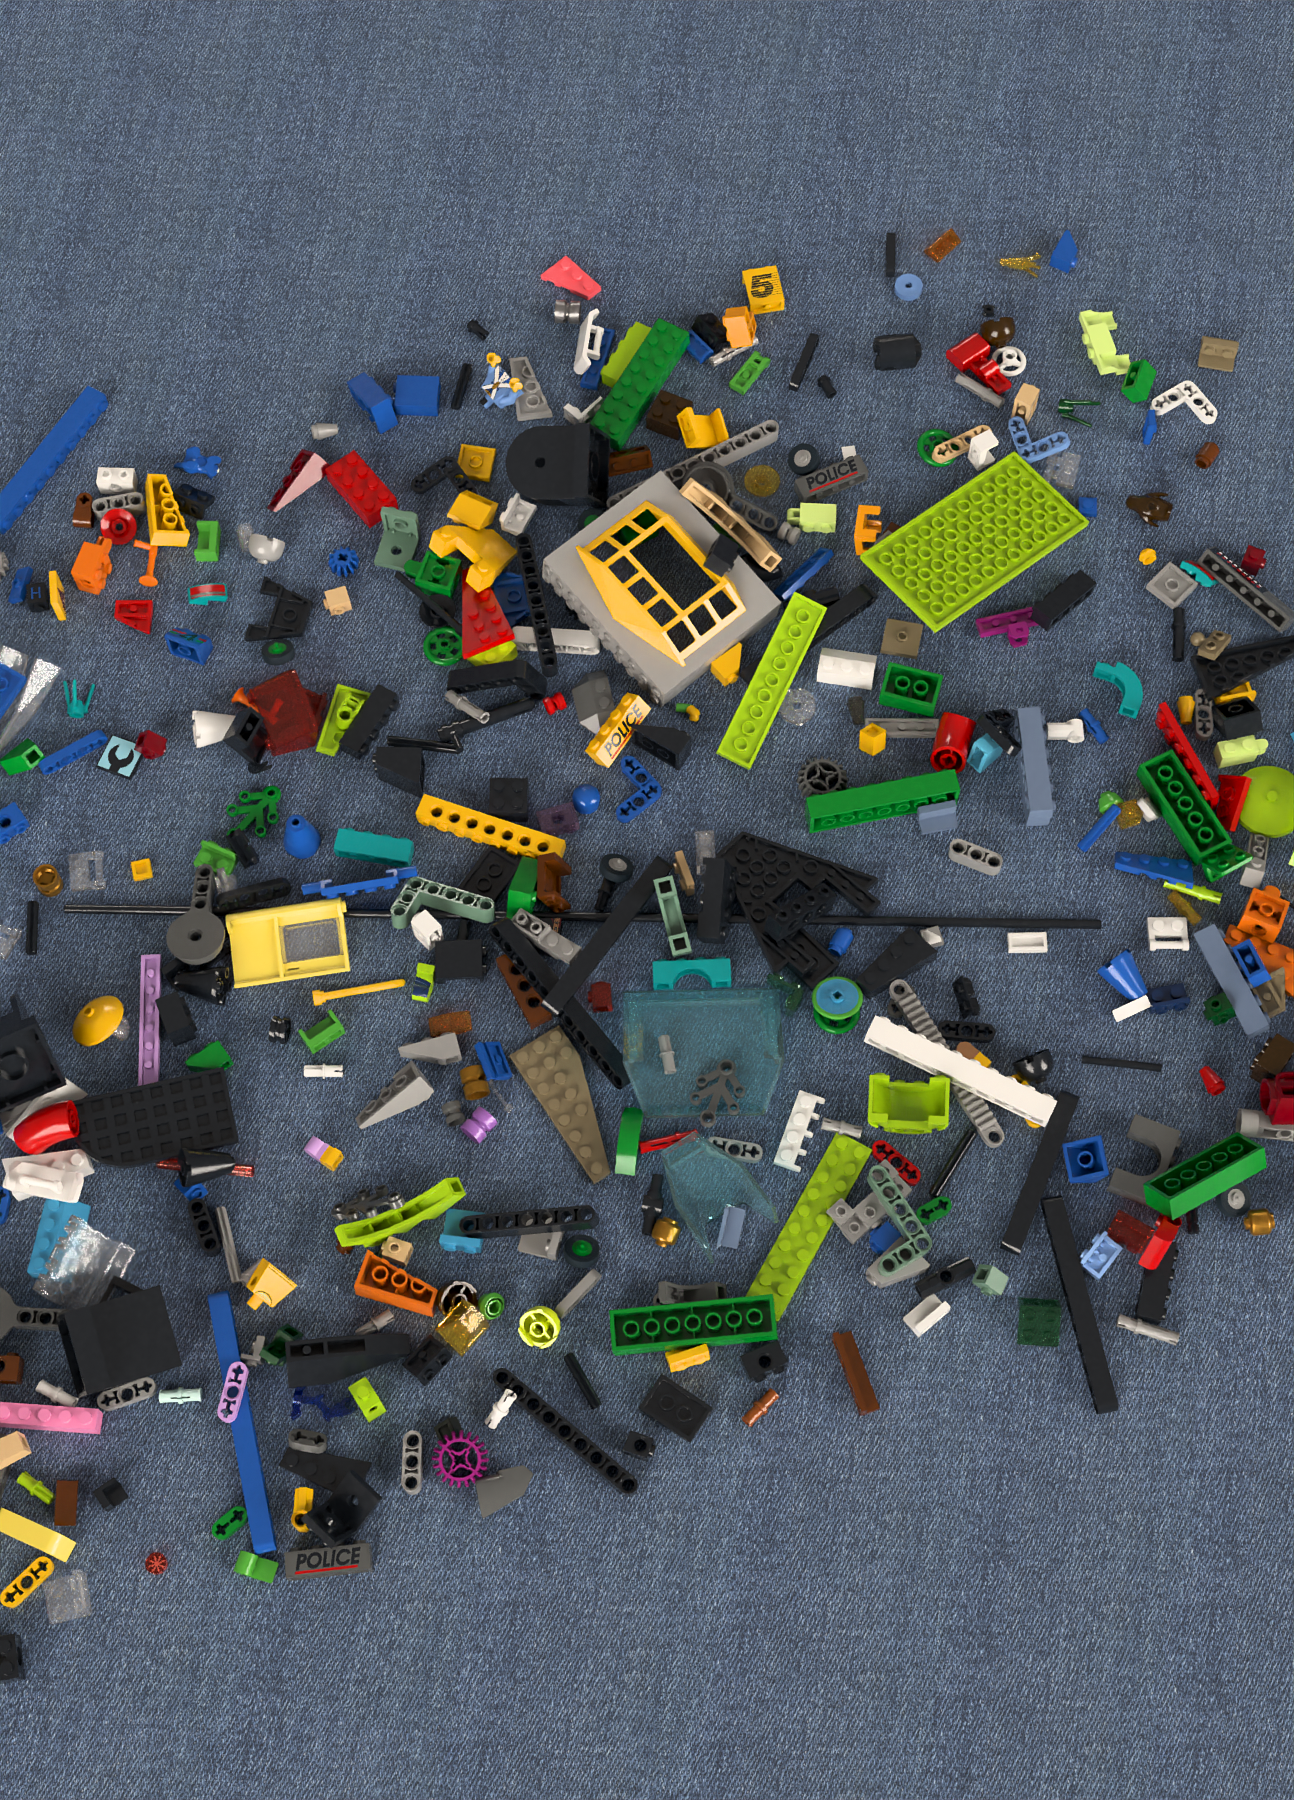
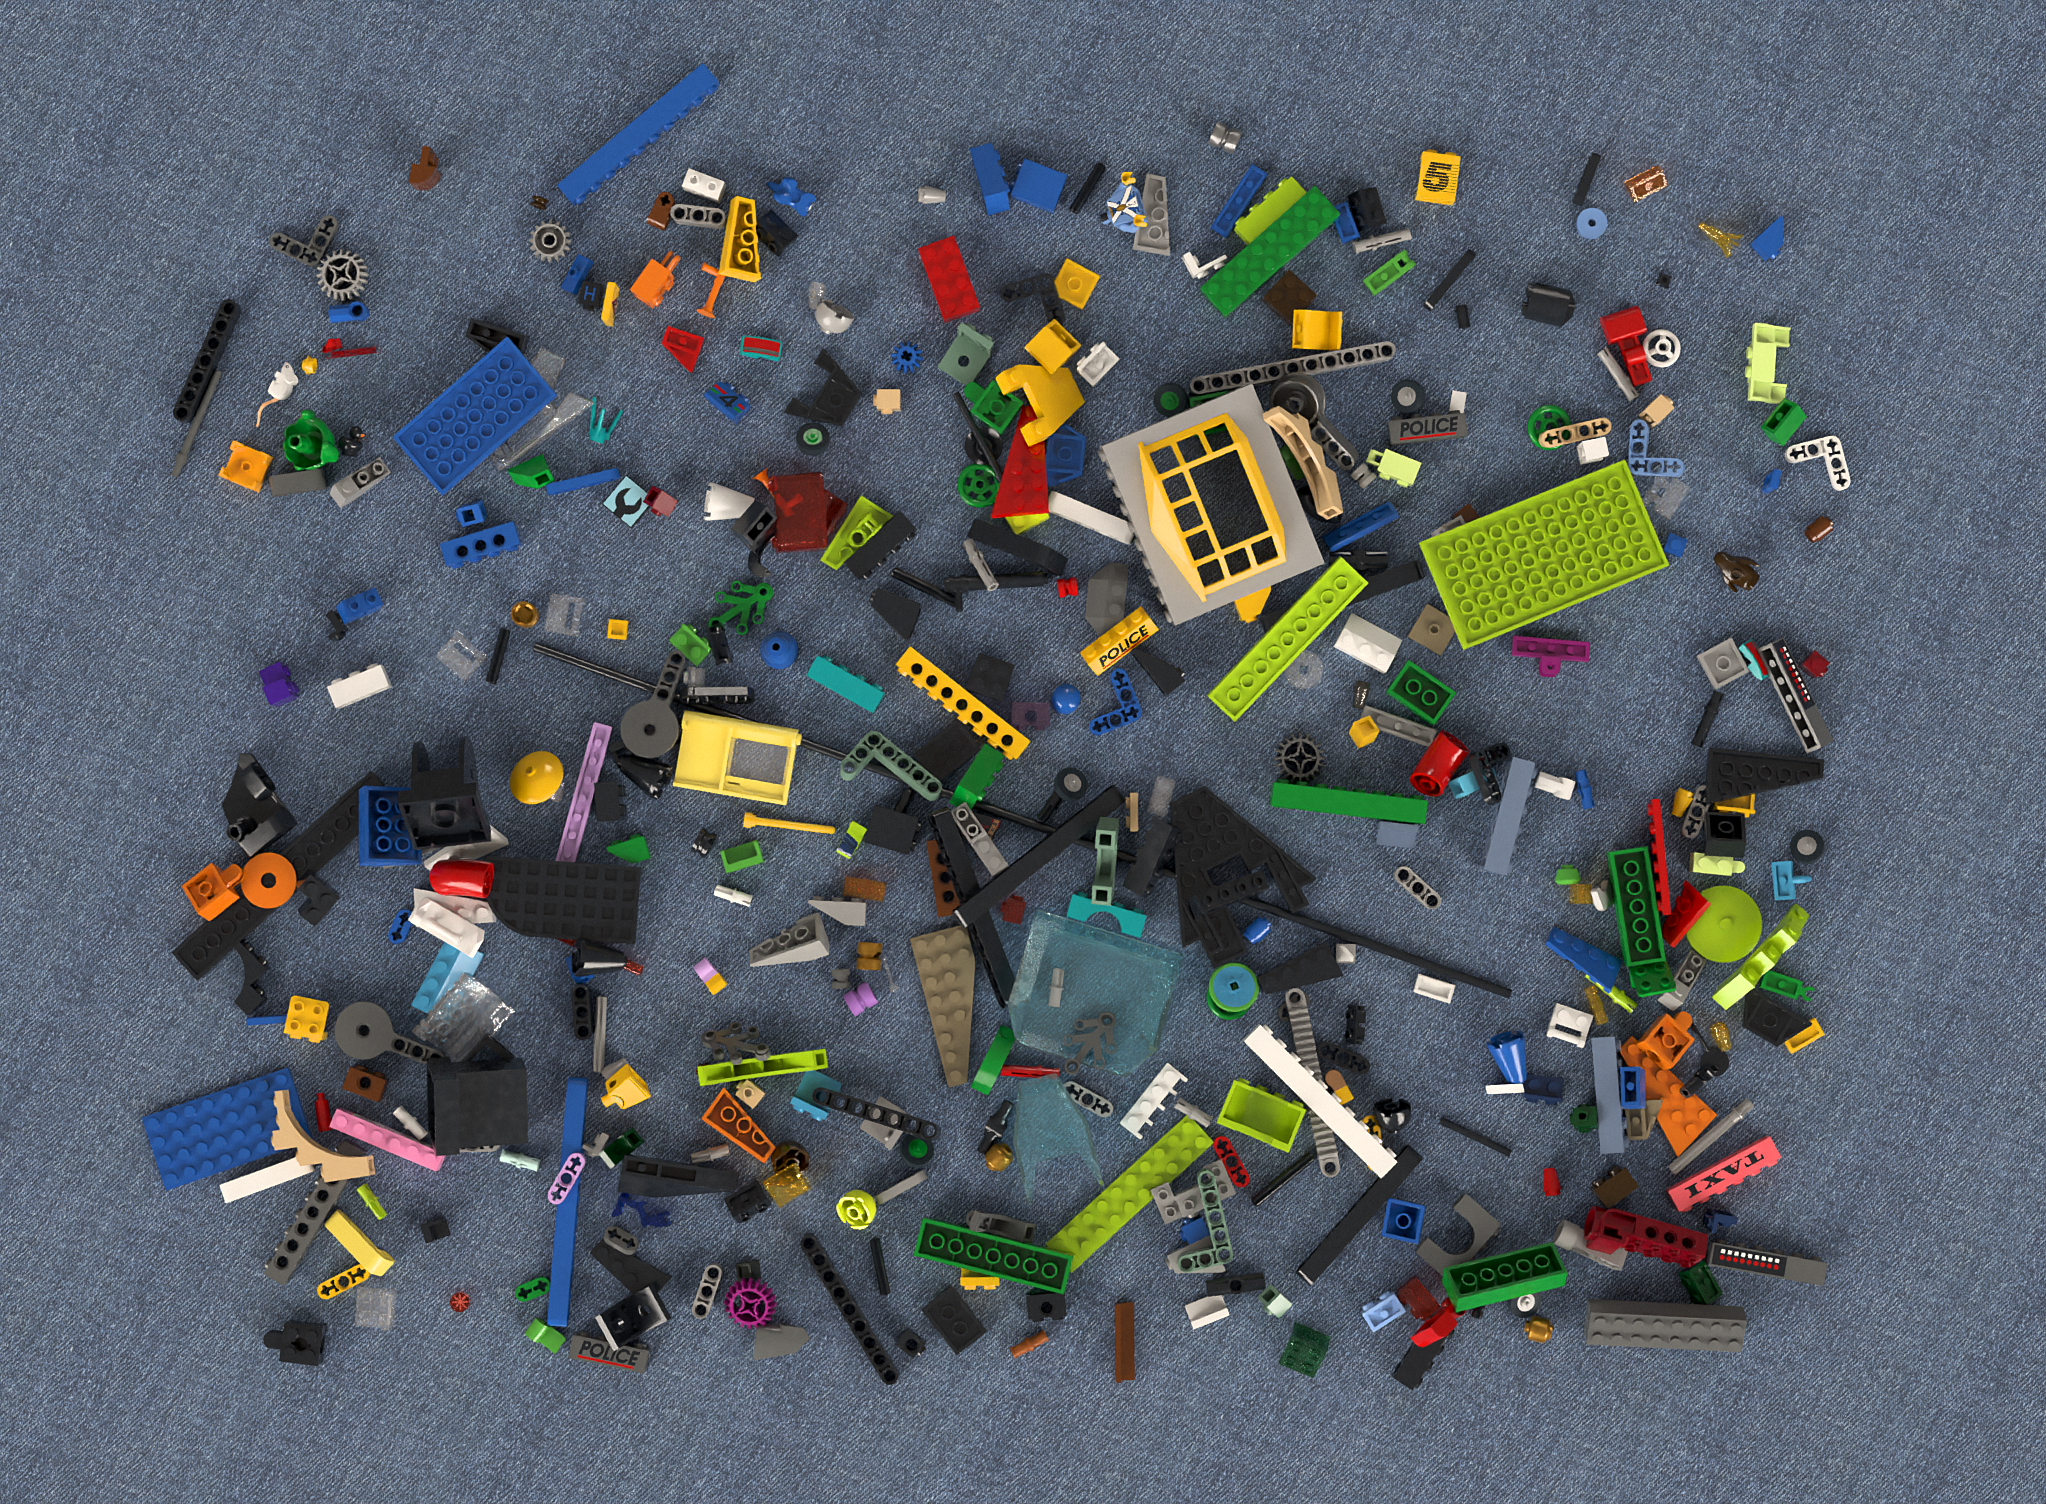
camera: 20 degrees right, 20 degrees up
reddish brown slope [54,1480,79,1526] -> none
red dish [100,508,137,545] -> none
bright green panel [194,521,221,561] -> none
wedge [267,449,330,512] -> none
yellow piece [291,1487,314,1533] -> none
blue plate [302,865,418,899] -> none
lime torso [348,1376,387,1423] -> none
white brick [411,910,444,951] -> none
black pin [467,319,489,341] -> none
blue plate [474,1042,513,1081] -> none
bright green cone [478,1293,505,1320] -> none
white pin [485,1389,517,1429] -> none
black piece [506,423,610,508] -> none
black beam [515,533,558,677] -> none
reddish brown panel [537,852,572,913] -> none
coral wing [541,256,601,300] -> none
white piece [574,309,604,375] -> none
reddish brown fence [609,445,653,477] -> none
arm [676,703,700,721] -> none
black brick [703,533,739,578] -> none
sand blue panel [717,1204,746,1249] -> none
light orange brick [722,306,757,348] -> none
clear yellow dish [744,465,780,497] -> none
clear green bracket [767,973,804,1018] -> none
light orange panel [854,505,882,555] -> none
green beam [916,1196,952,1226] -> none
dark brown cylinder [980,317,1016,349] -> none
black brick [1030,570,1097,631] -> none
black beam [1040,1195,1119,1415] -> none
dark green plant [1058,398,1101,427] -> none
blue axle [1077,804,1121,852] -> none
teal arch [1092,661,1143,719] -> none
light grey pin [1116,1314,1180,1345] -> none
yellow plate [1139,548,1156,565] -> none
dark tan plate [1190,630,1232,661] -> none
dark tan bracket [1198,336,1239,372] -> none

